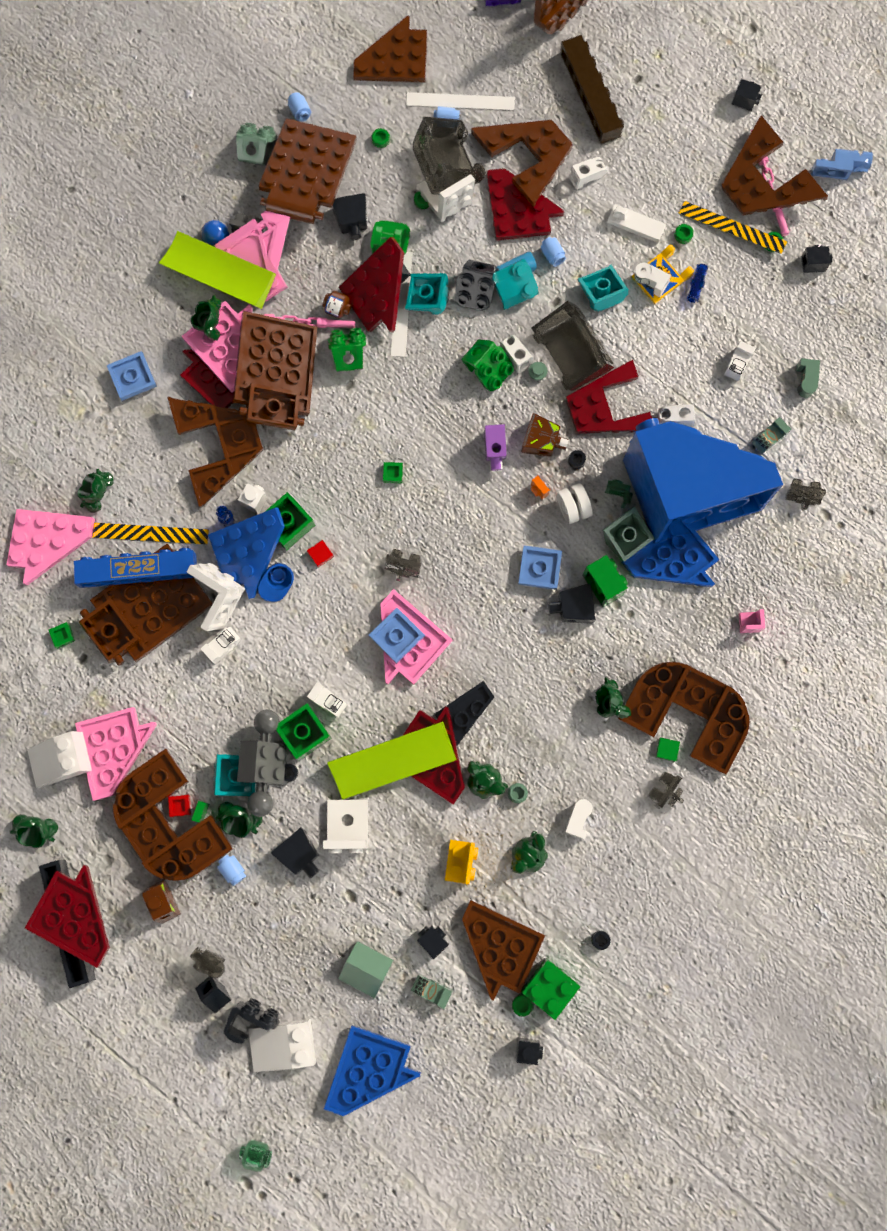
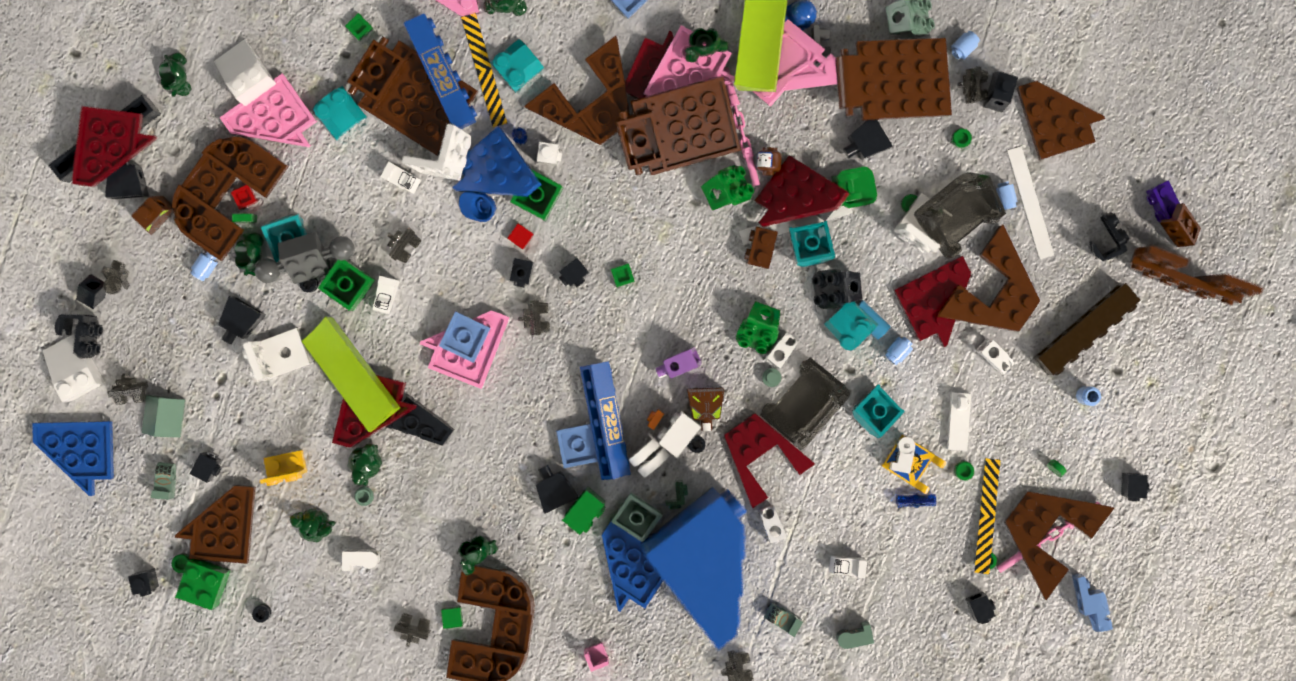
camera: 75 degrees right, 10 degrees up
none -> black torso [105,160,149,200]
none -> clear smoke hips [107,373,149,405]
none -> teal slope [312,86,367,140]
none -> clear smoke hips [387,227,422,263]
none -> teal slope [490,38,544,93]
none -> black brick [509,258,534,288]
none -> black brick [559,258,589,288]
none -> blue brick [580,361,631,480]
none -> white brick [658,410,701,457]
none -> reddish brown bracket [744,226,778,269]
none -> clear smoke hips [957,66,988,104]
none -> black torso [983,72,1018,113]
none -> green tile [1047,459,1067,477]
none -> light blue brick [1076,386,1101,406]
none -> black piece [1089,212,1130,261]

